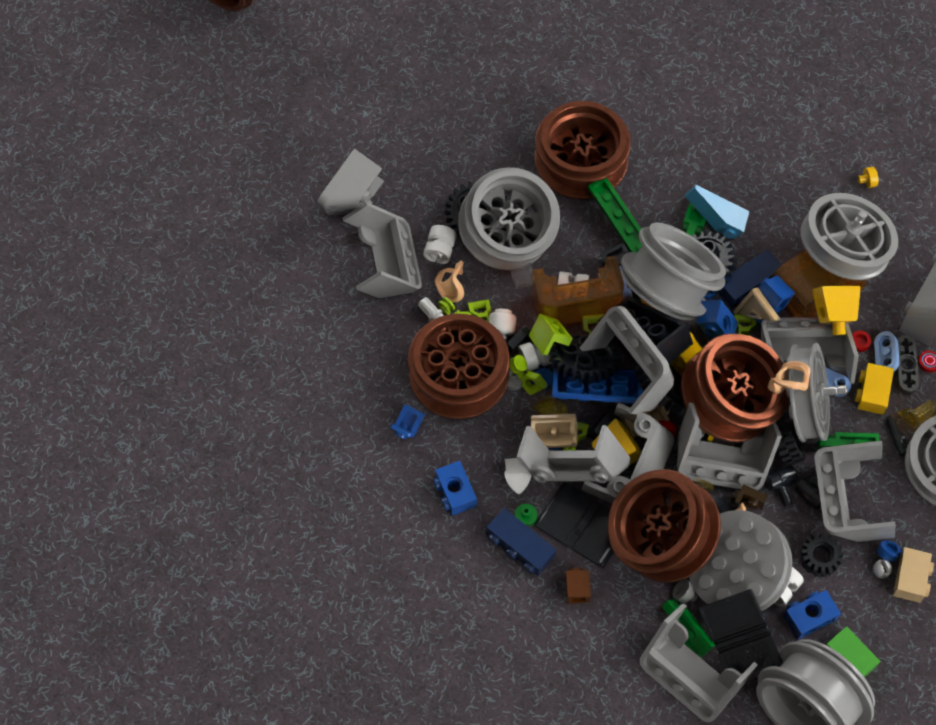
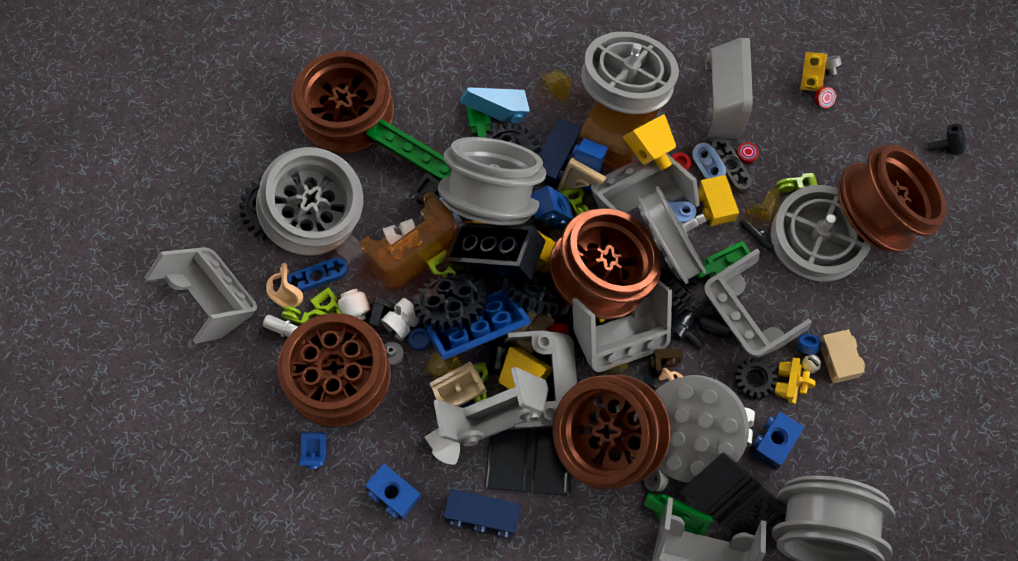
camera: 30 degrees left, 5 degrees up
light grey windscreen [317,149,384,215] -> none
white wheel [423,225,457,264] -> none
lime piece [509,355,547,395] -> none
green tile [515,504,537,527] -> none
lime panel [529,314,573,356] -> none
reddish brown brick [565,567,591,604] -> none
light grey windscreen [580,306,674,415] -> none
light nougat piece [767,361,810,394] -> none
bright green brick [826,627,881,678] -> none
yellow tile [857,166,878,188] -> none
none -> blue beam [287,258,348,292]
none -> clear yellow tile [541,69,571,102]
none -> yellow hips [775,358,816,405]

